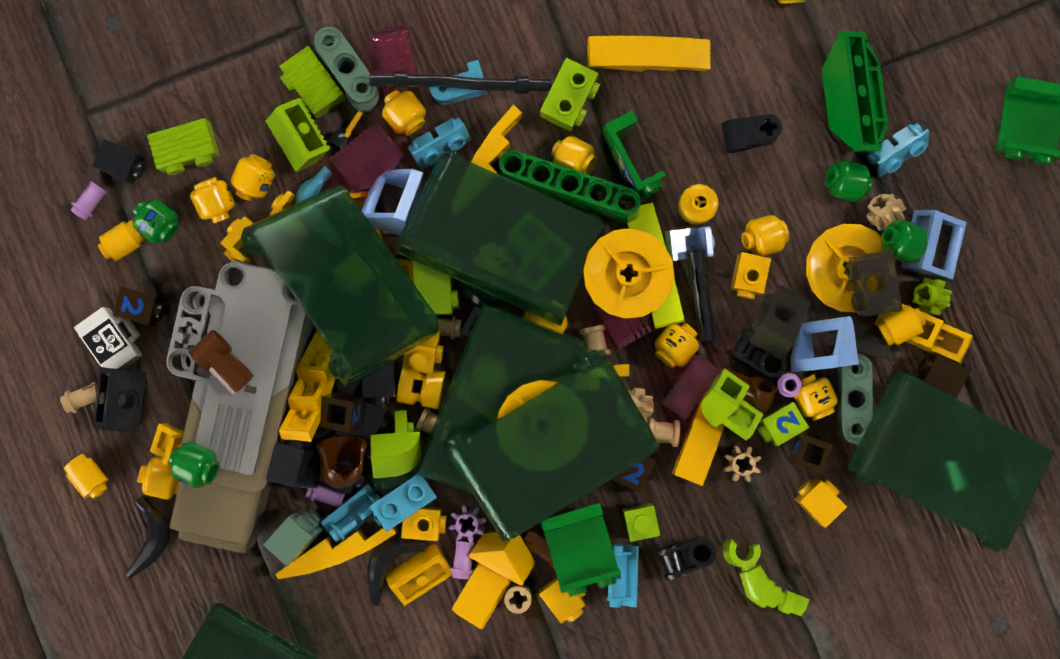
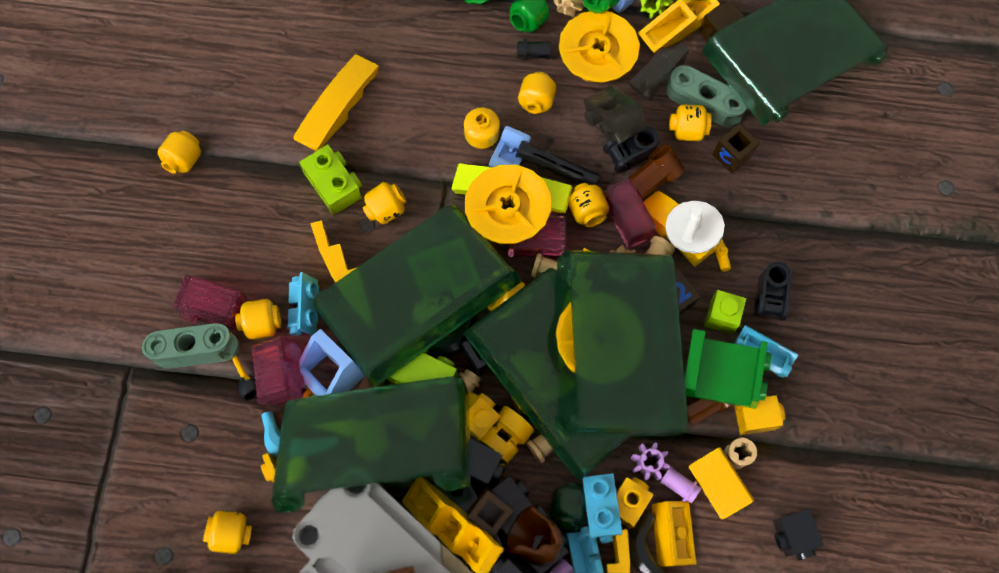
camera: 60 degrees left, 15 degrees down
lime brick [147,118,220,175] -> none
yellow bracket [221,216,259,264] -> none
yellow head [230,154,275,201] -> none
lime brick [265,98,330,172] -> none
lime brick [279,45,346,119] -> none
black bar [369,71,552,94] -> none
lime brick [371,410,421,478] -> none
medium azure leg [430,60,488,105] -> none
yellow slope [469,530,536,586] -> none
green beam [499,150,641,223] -> none
green panel [601,111,666,199] -> none
lime brick [701,369,763,441] -> none
black piece [721,114,782,153] -> none
tan gear [723,446,761,482] -> none
lime piece [723,539,810,616] -> none
yellow brick [730,252,771,300] -> none
lime brick [758,401,809,446] -> none
lavender pin [775,373,802,397] -> none
light blue tile [790,316,859,372] -> none
yellow brick [794,479,847,528] -> none
clear smoke brick [846,250,903,316] -> none
yellow brick [877,305,926,346] -> none
none -> black pin [517,39,551,61]
none -> white shield [665,201,725,254]
none -> yellow helmet [715,238,731,272]

